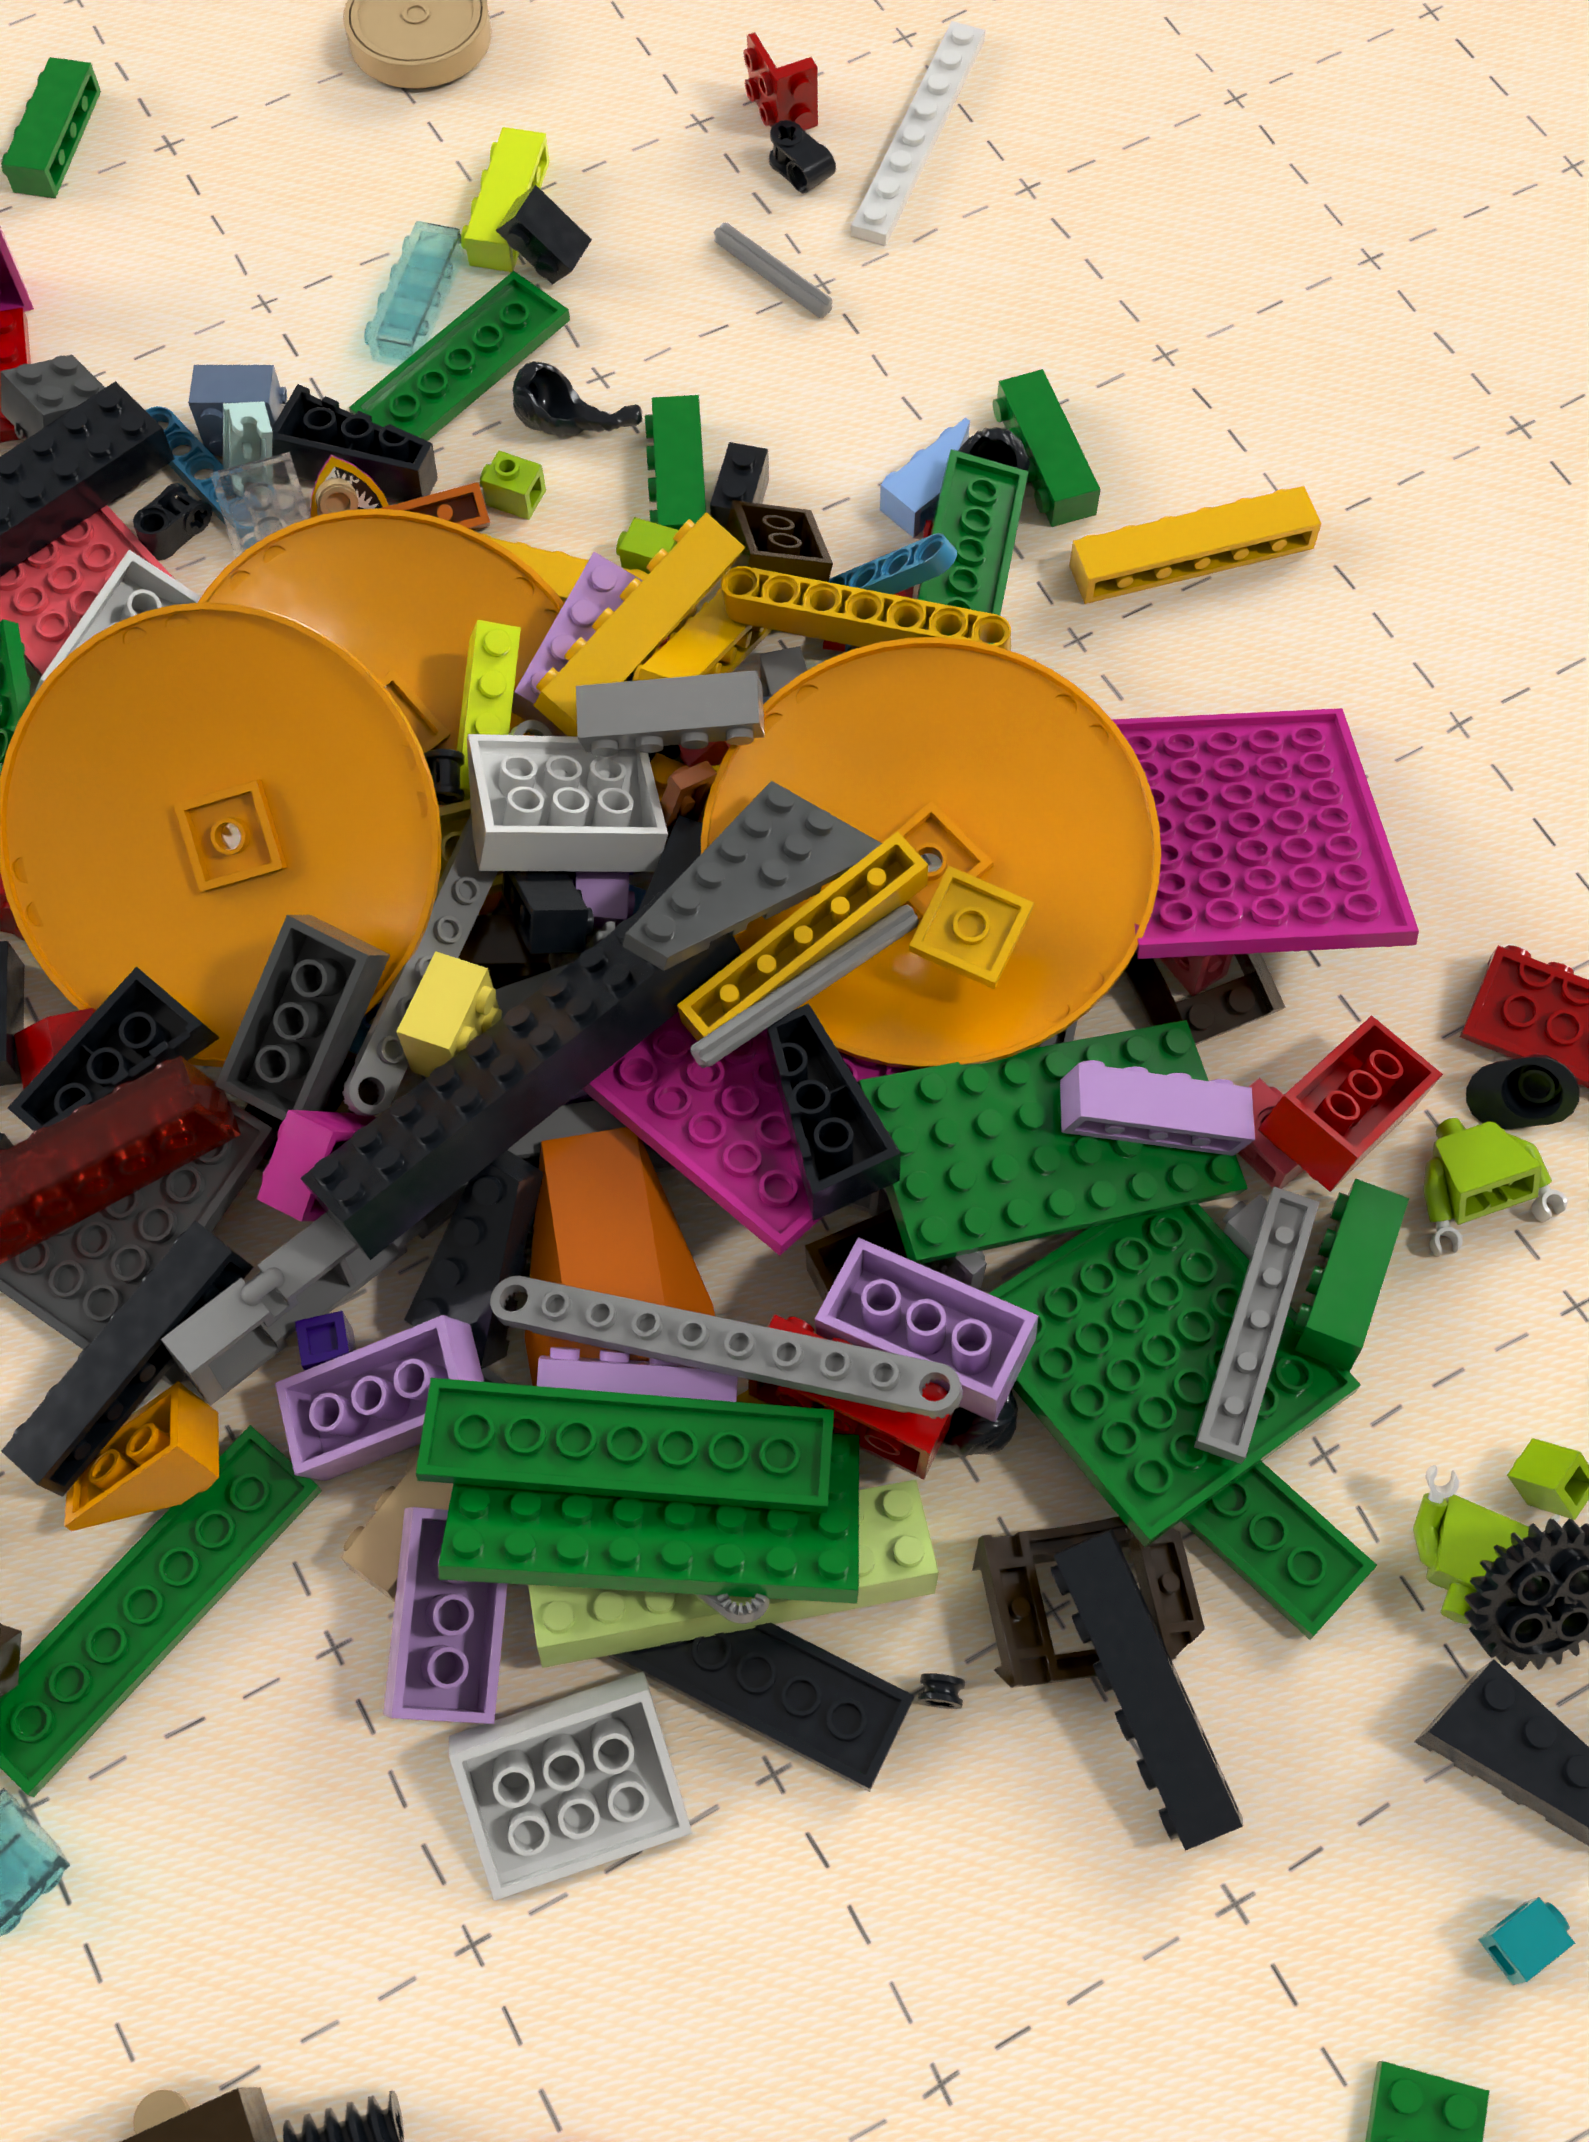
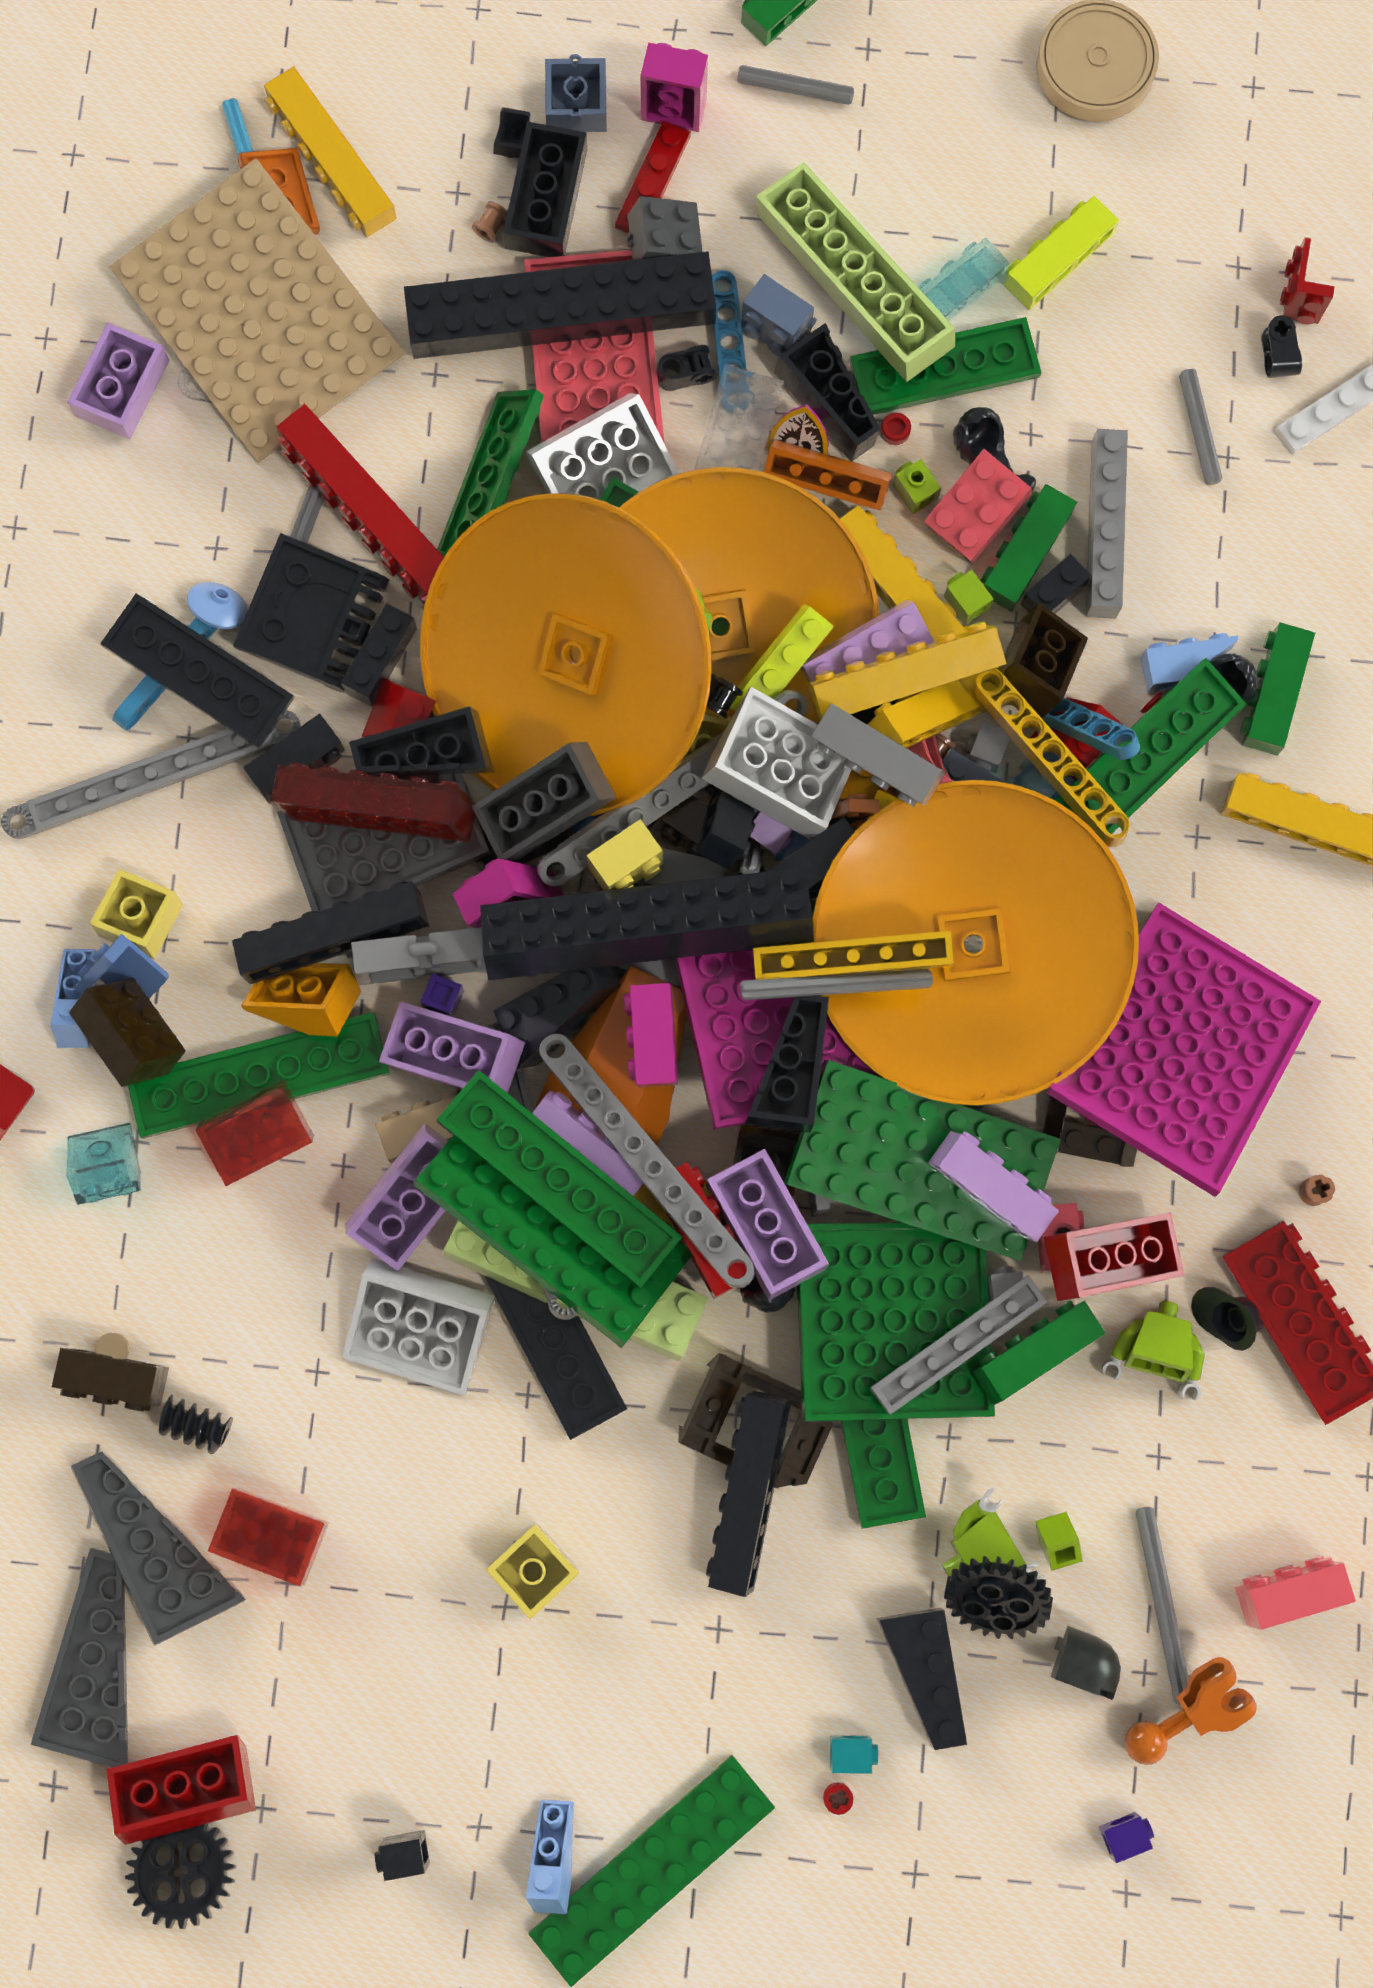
camera: 30 degrees right, 15 degrees up
light aqua hinge [223,402,273,495] -> none
tan tile [315,478,358,515] -> none
black brick [496,185,592,285] -> none
dark grey wing [623,781,882,971] -> none
yellow plate [909,865,1034,989] -> none
black bush [918,1673,965,1709] -> none
none -> clear red brick [195,1080,314,1186]
none -> light yellow brick [486,1523,580,1619]
none -> dark pink brick [624,983,678,1088]
none -> light grey axle [737,65,854,105]
none -> yellowish green brick [756,162,955,382]
none -> red bush [823,1782,854,1815]
none -> red tile [880,412,911,445]
none -> coral brick [924,449,1033,565]
none -> light grey brick [1086,428,1128,619]
none -> nougat bush [1299,1175,1335,1206]

